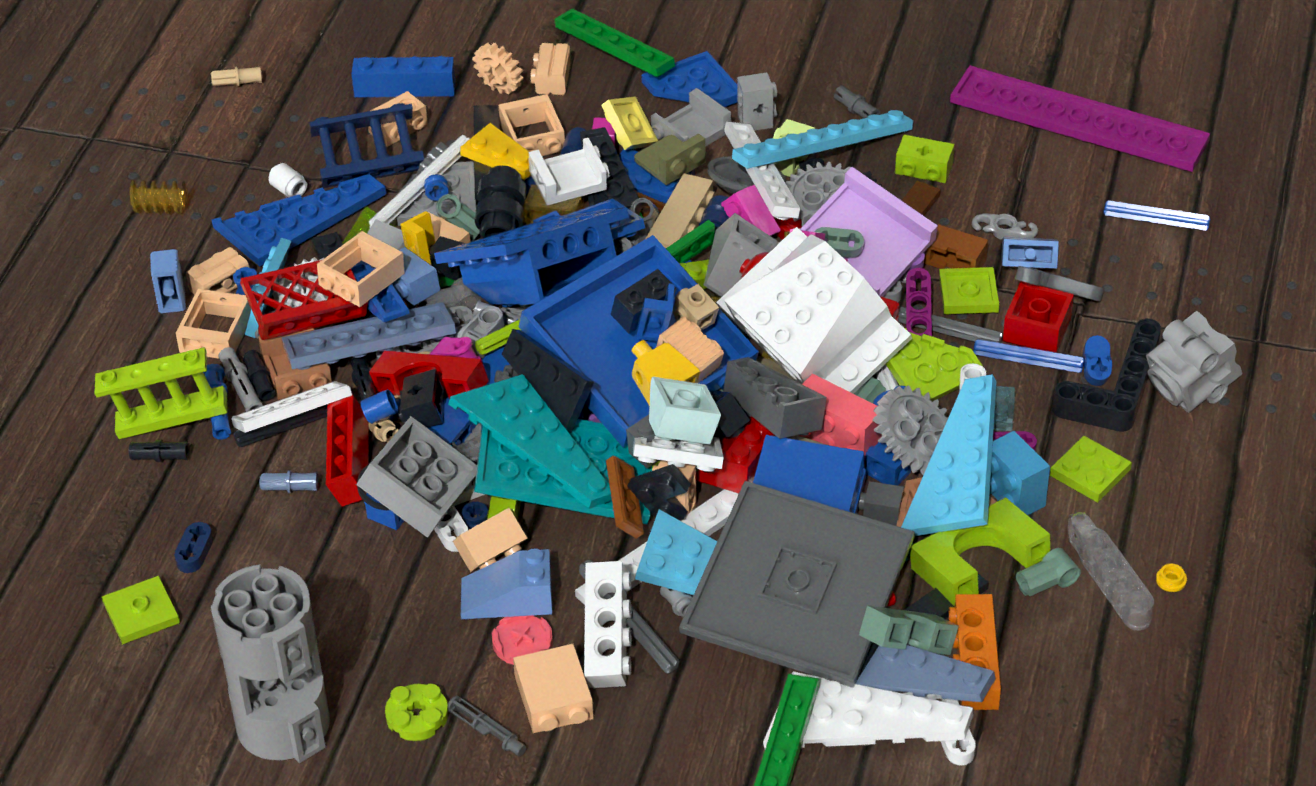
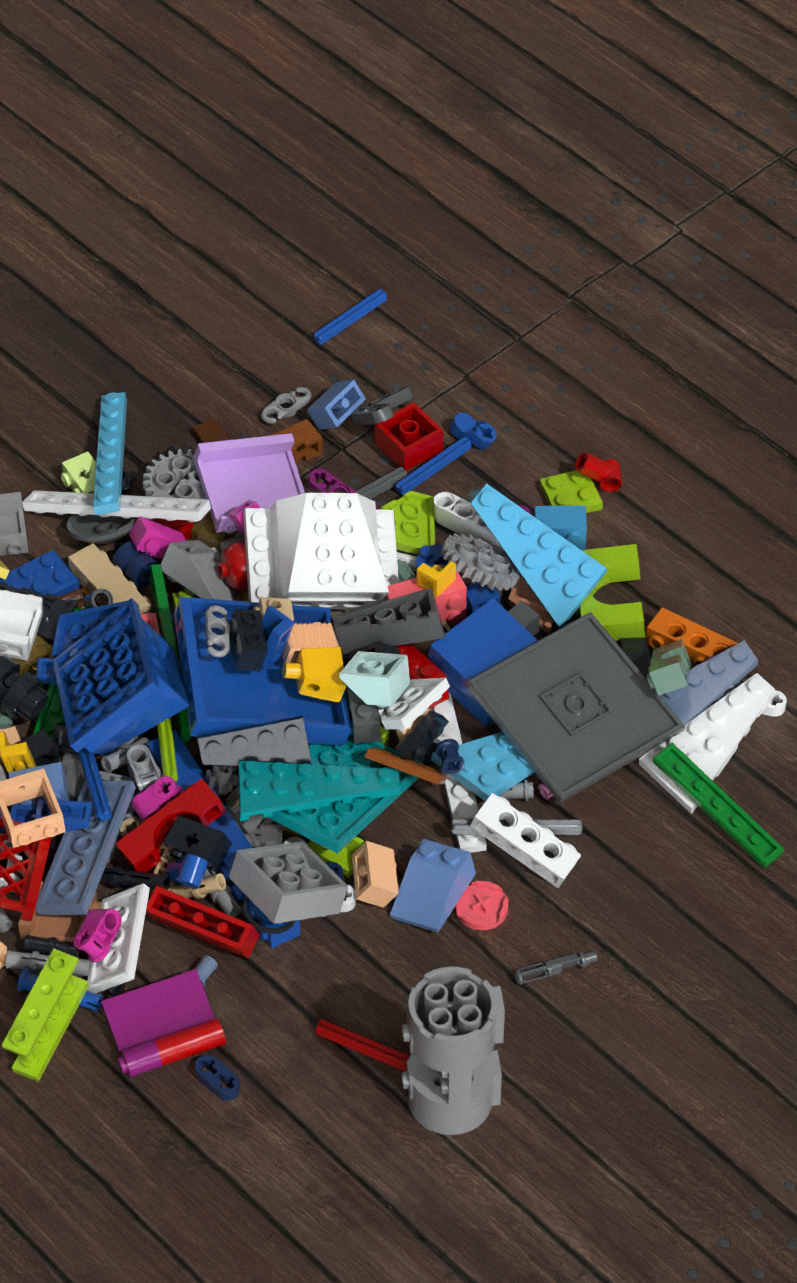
camera: 60 degrees left, 5 degrees up
lime plate [102,576,180,644] -> none
black pin [129,439,190,462] -> none
lime plate [385,684,448,741] -> none
light nougat brick [513,644,593,733] -> none
olive bracket [634,133,706,185] -> none
light grey brick [737,72,777,131] -> none
sand green beam [814,227,864,258] -> none
dark grey pin [834,85,880,118] -> none
lime brick [895,135,954,183] -> none
lime plate [939,267,999,314] -> none
magenta plate [950,66,1210,172] -> none
sand green piece [1016,548,1081,596] -> none
black beam [1053,318,1161,432] -> none
clear piece [1068,512,1154,630] -> none
light grey piece [1146,311,1242,413] -> none
yellow plate [1156,564,1187,592] -> none
none -> dark pink piece [73,909,122,963]
none -> blue axle [78,747,112,822]
none -> magenta door [101,969,226,1077]
none -> light grey piece [204,605,230,658]
none -> yellow panel [417,561,456,597]
none -> dark blue bush [435,739,465,774]
none -> red piece [574,452,622,492]

